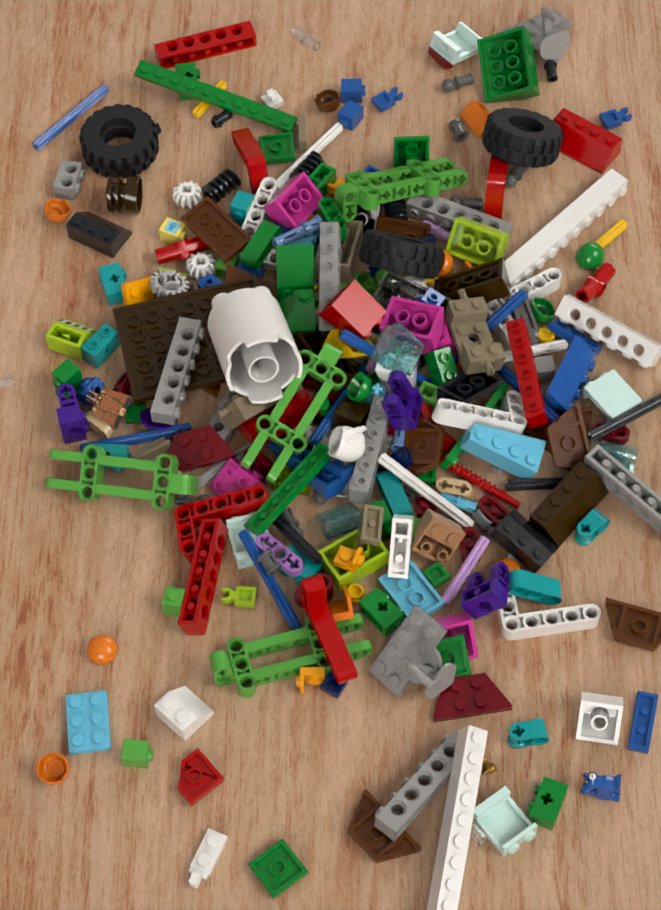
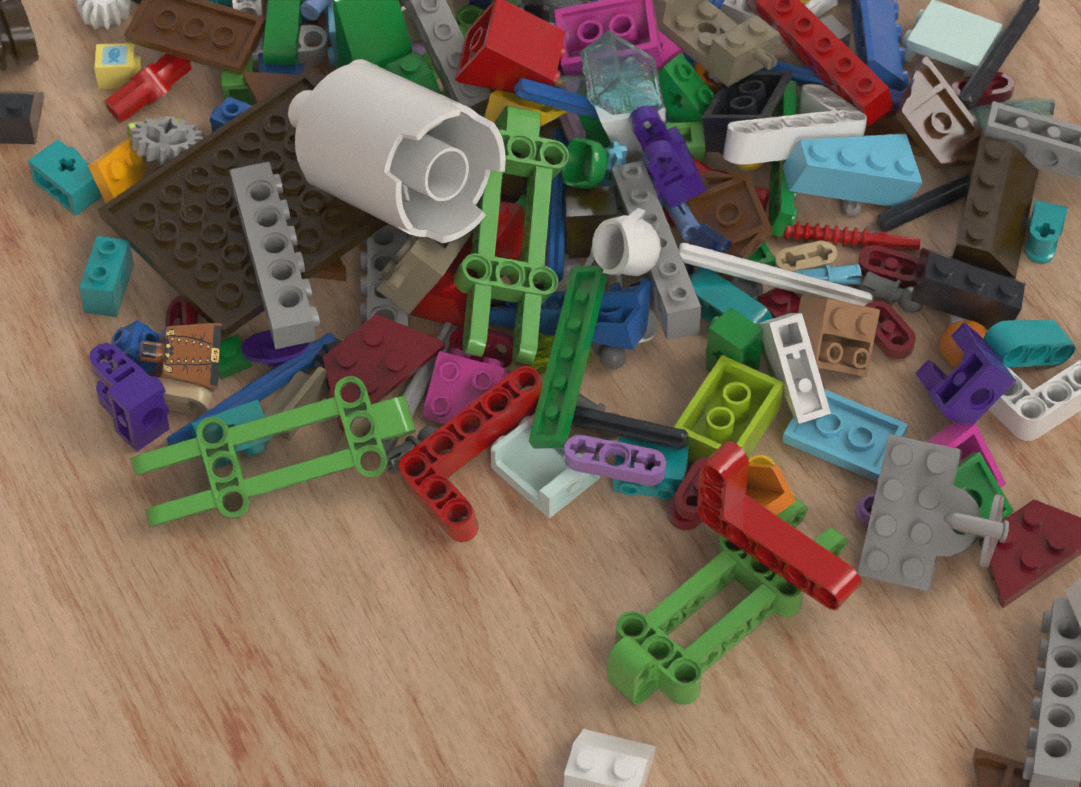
camera: 30 degrees left, 5 degrees down
lime slope [45,319,97,360] -> none
green brick [51,358,83,399] -> none
orange hair [87,634,119,665] -> none
bright green brick [161,586,185,617] -> none
red brick [177,518,229,635] -> none
white gear [186,251,216,281] -> none
lime plate [221,586,257,608] -> none
blue axle [238,529,303,631] -> none
dark grey bush [256,549,282,576] -> none
light orange bracket [296,667,325,694] -> none
clear light blue slope [315,502,361,540] -> none
clear blue plate [320,670,348,699] -> none
light orange bracket [333,545,365,573] -> none
dark tan panel [356,504,384,549] -> none
green brick [359,588,404,638] -> none
green plate [422,562,450,589] -> none
lavender axle [442,536,490,606] -> none

